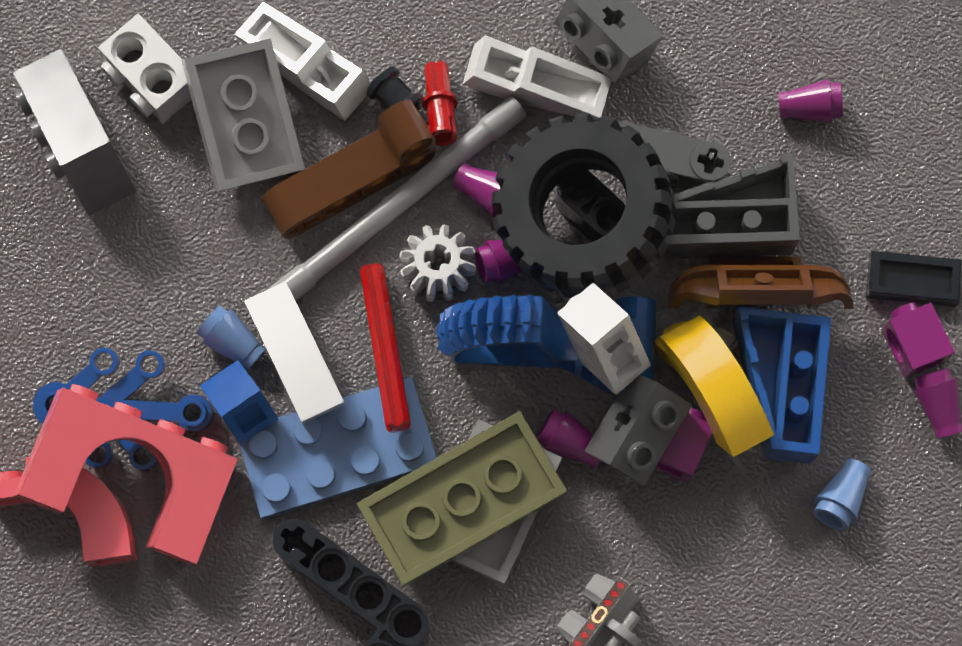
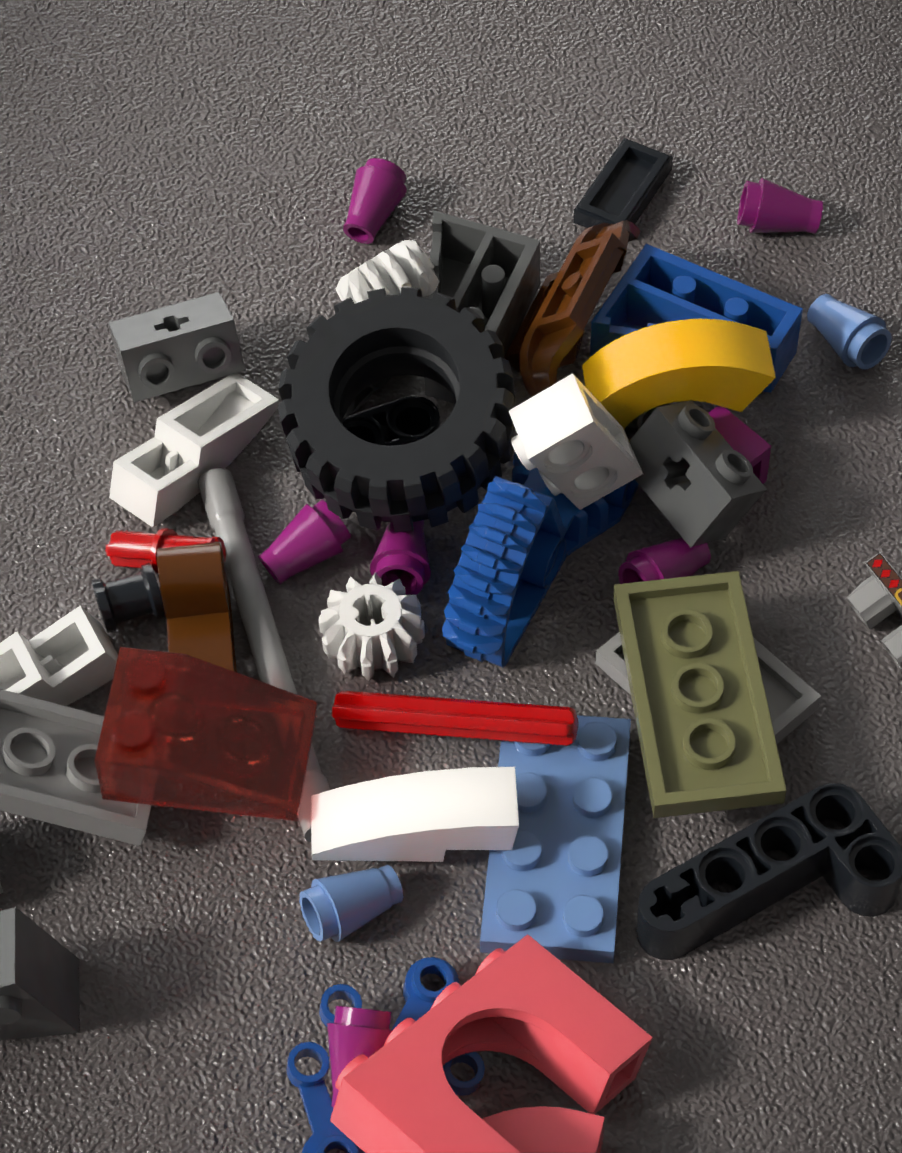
camera: 65 degrees left, 20 degrees down
blue brick [200,360,279,445] -> none
magenta brick [881,302,955,379] -> none
none -> clear red slope [95,647,317,821]
none -> magenta cone [327,1006,393,1107]
none -> white gear [336,240,439,304]

